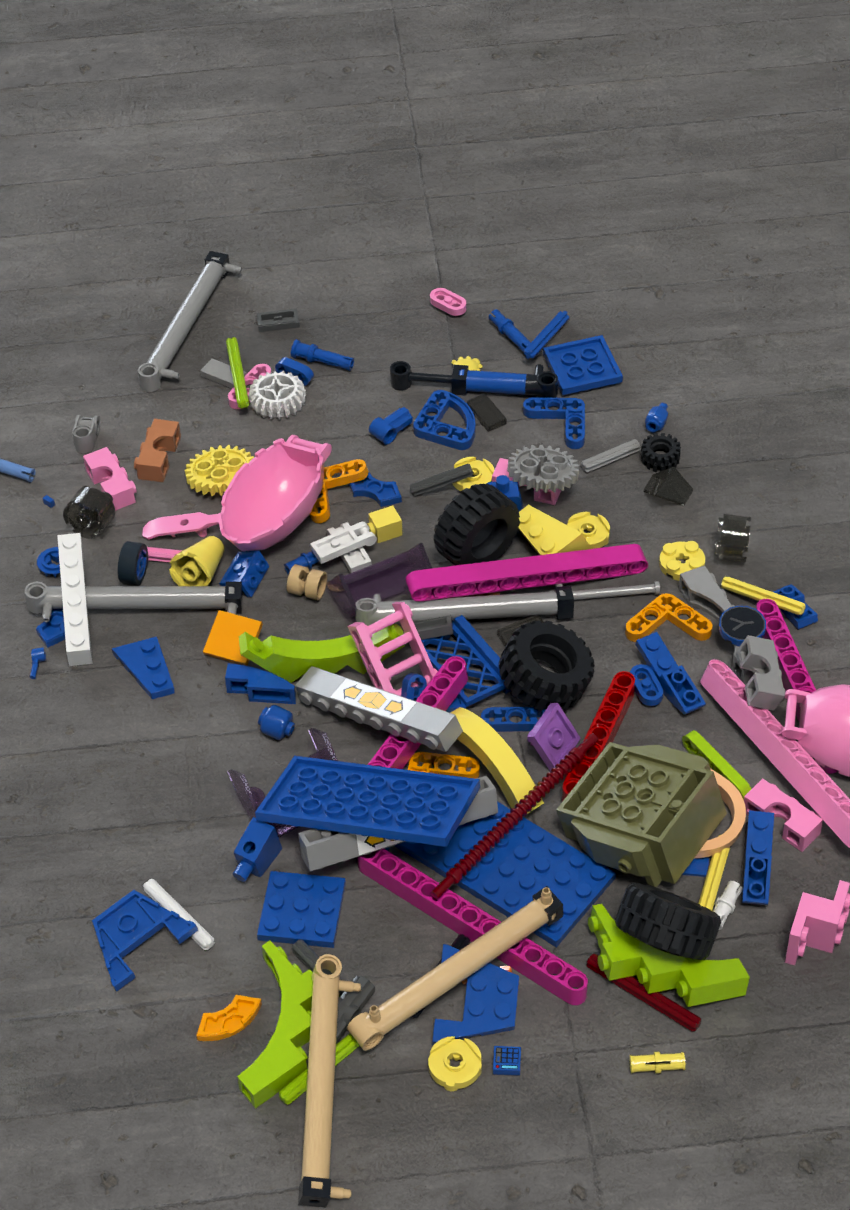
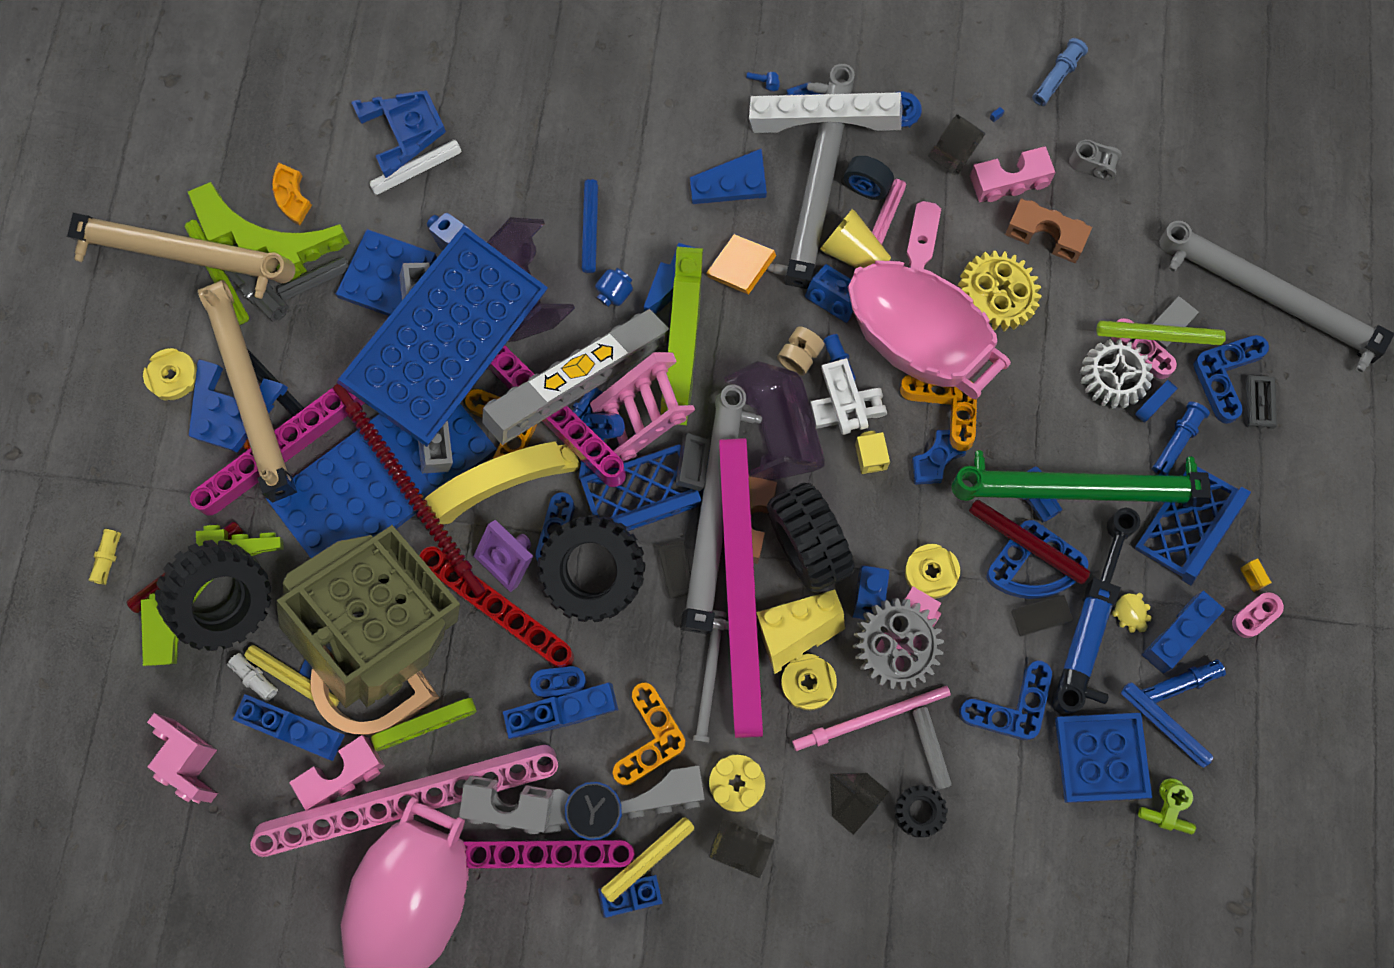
camera: 105 degrees right, 25 degrees up
dark grey axle [410,464,473,496] -> none
blue tile [493,1046,521,1075] -> none
blue plant [645,403,668,432] -> none
none -> blue axle [582,179,598,273]
none -> bright pink bar [792,685,951,751]
none -> green piece [951,450,1212,507]
none -> dark red axle [969,499,1090,584]
none -> blue fence [1135,467,1251,586]
none -> lime piece [1138,778,1196,835]
none -> blue arch [1142,590,1225,674]
none -> blue beam [1193,335,1269,424]
none -> yellow tile [1240,559,1271,592]

